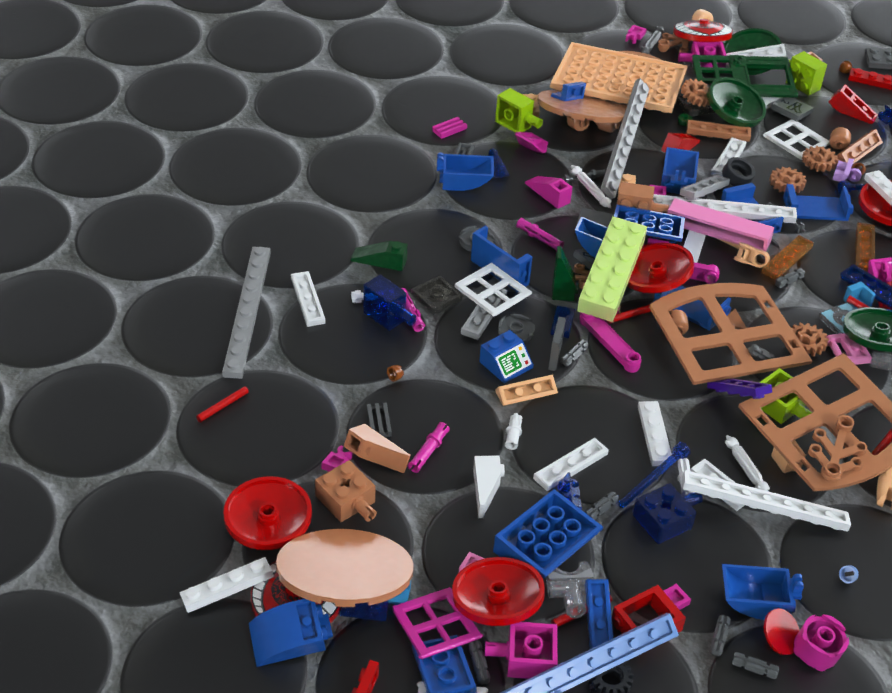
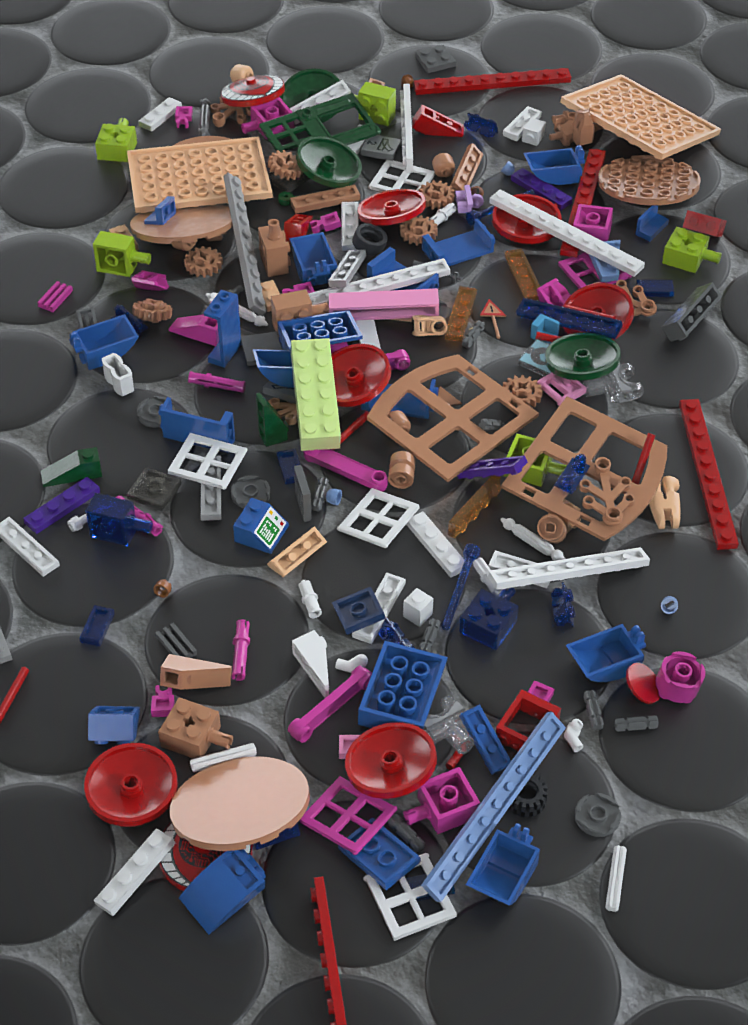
camera: 25 degrees left, 5 degrees up
none -> dark purple plate [23,477,100,534]
none -> clear blue tile [79,605,115,646]
none -> slope [88,706,140,745]
none -> lime brick [95,118,137,162]
none -> white brick [102,353,134,396]
none -> nougat gear [132,299,172,323]
none -> white plate [139,97,182,132]
none -> nougat gear [184,246,223,278]
none -> white axle [190,743,257,772]
none -> blue panel [203,290,242,368]
none -> nougat brick [258,219,291,277]
none -> dark pink piece [288,666,372,743]
none -> dark pink plate [309,211,342,234]
none -> medium blue hinge [326,489,342,506]
none -> dark blue tile [332,586,386,635]
none -> white arm [335,654,368,673]
none -> white window [337,488,419,548]
none -> red dish [357,189,426,226]
none -> nougat wheel [388,451,416,489]
none -> white plate [400,84,413,173]
none -> white brick [403,588,433,627]
none -> white axle [429,203,457,226]
none -> clear orange plate [448,475,501,539]
none -> nougat piece [480,299,506,339]
none -> nougat wheel [537,514,567,544]
none -> clear blue hinge [551,582,576,627]
none -> clear blue hinge [554,454,590,494]
none -> white arm [564,719,583,752]

